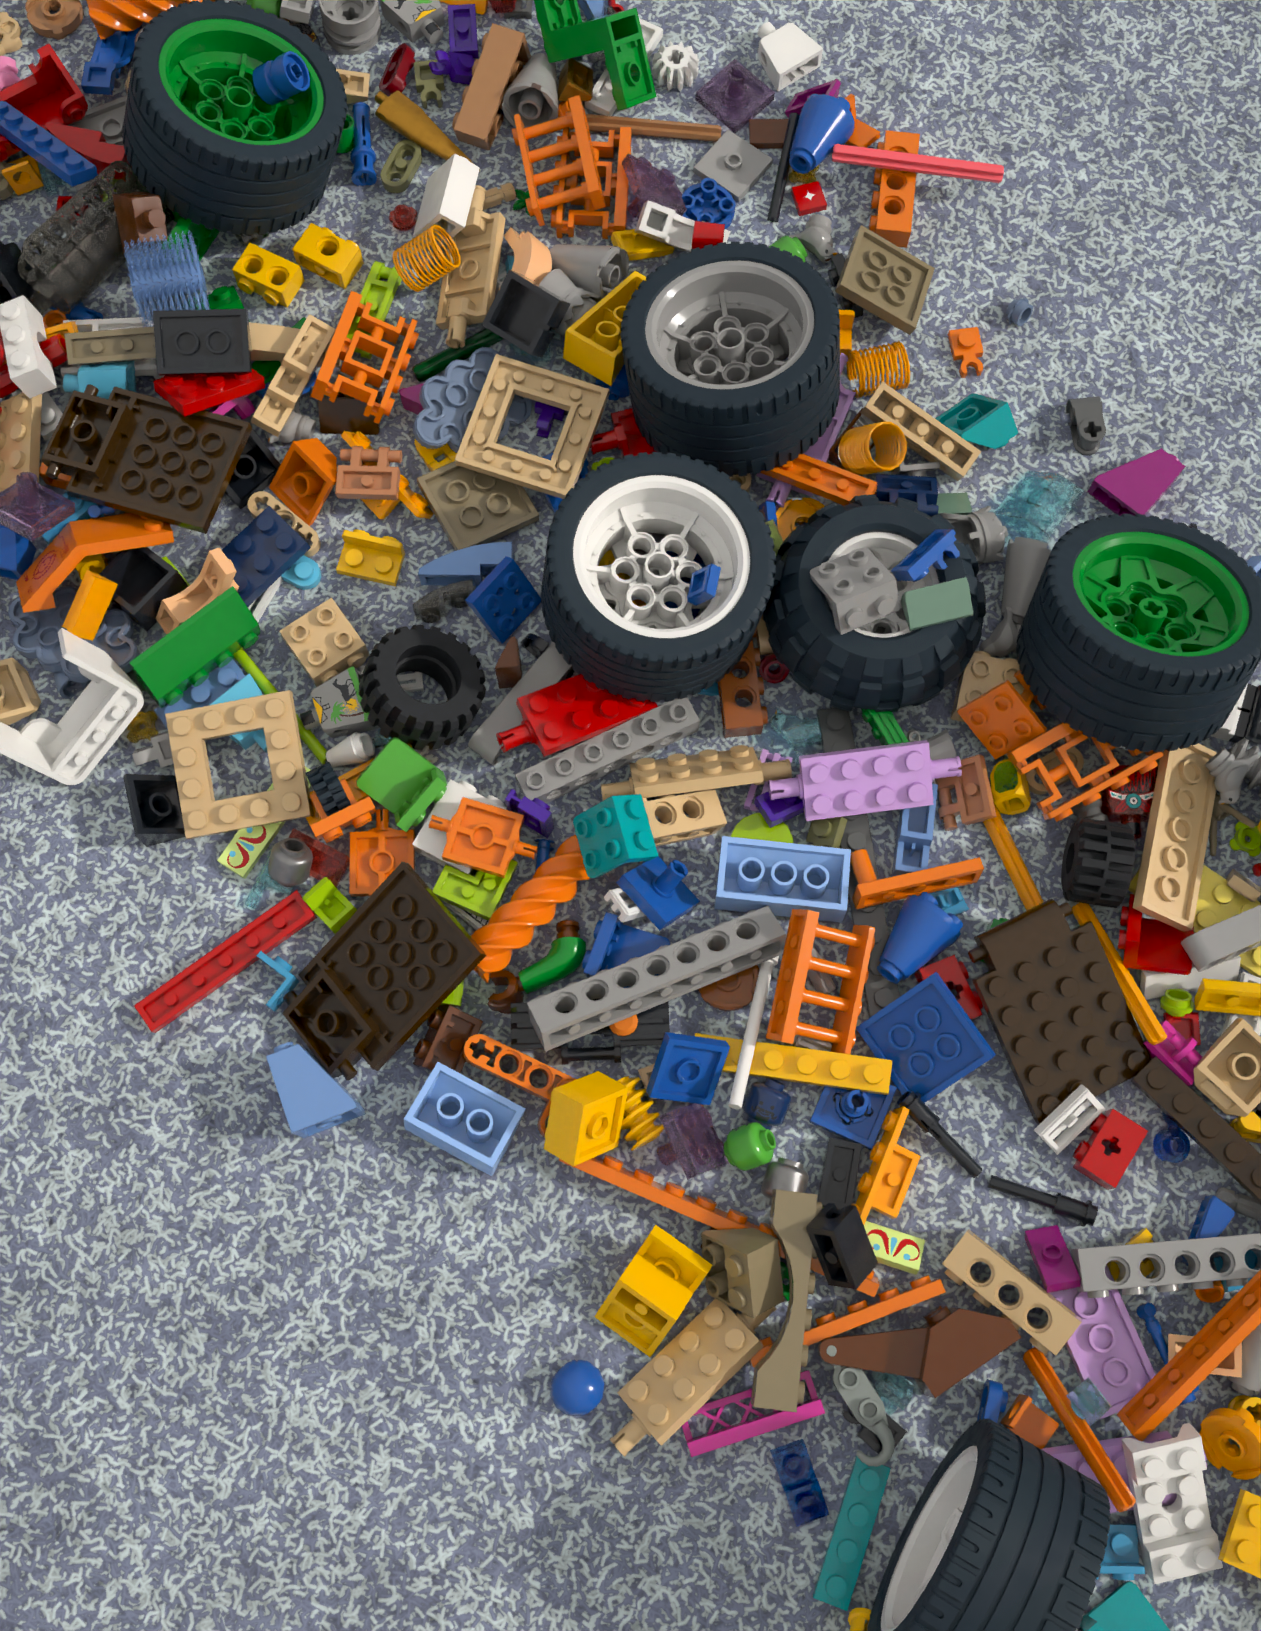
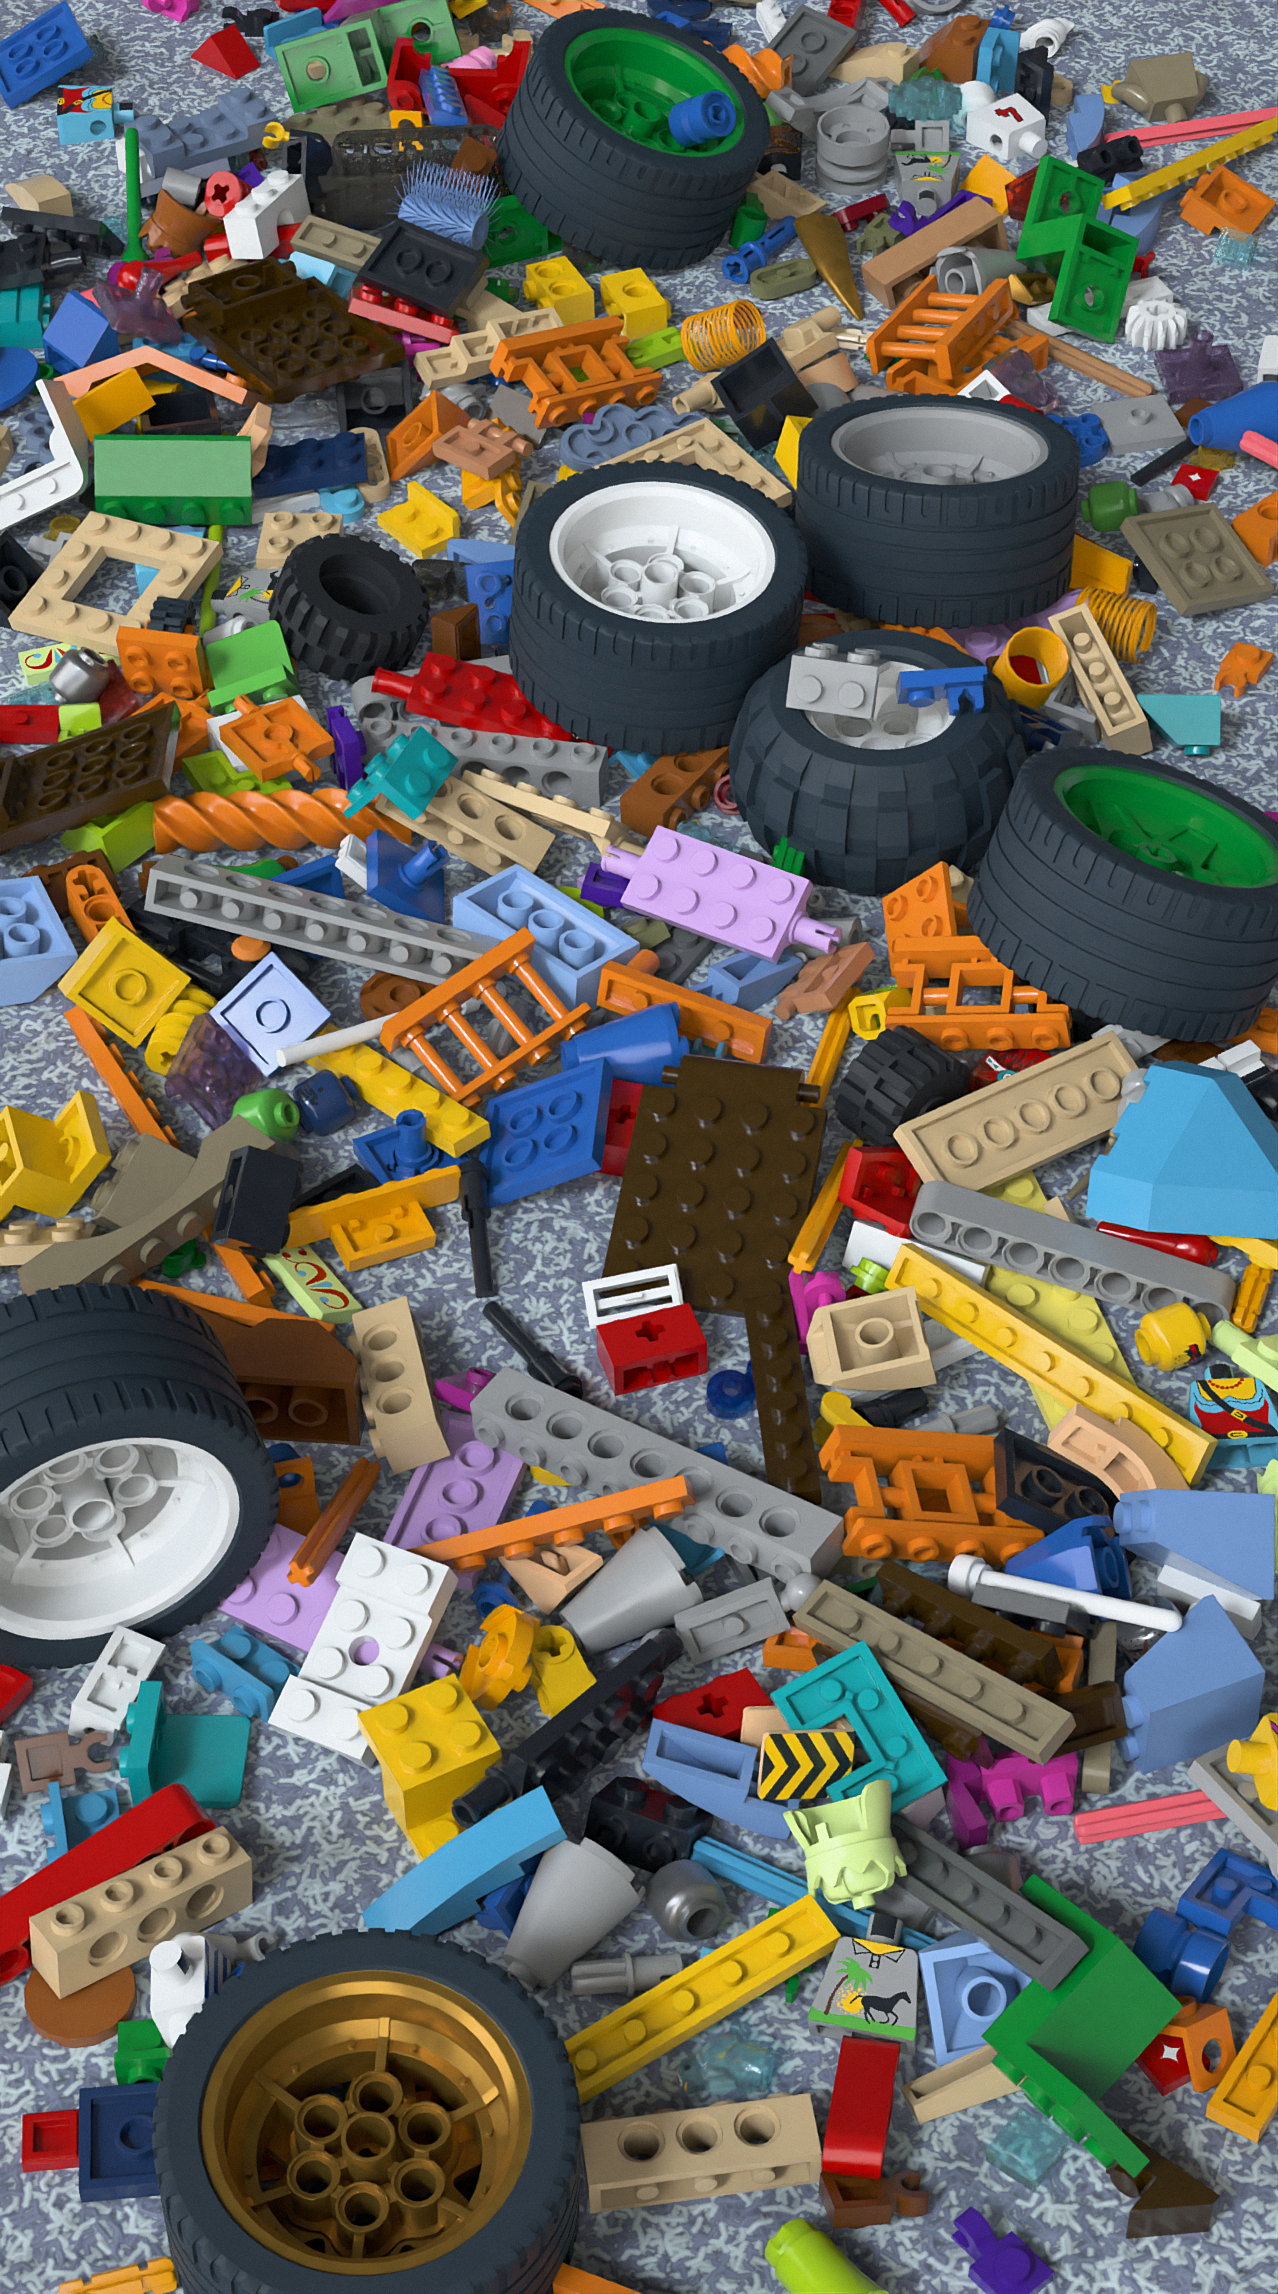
camera: 40 degrees right, 30 degrees down
white brick [413,154,480,248] -> none
blue tile [687,563,721,606] -> none
sand green slope [900,577,973,631] -> none
clear light blue bracket [1066,1377,1112,1426] -> none

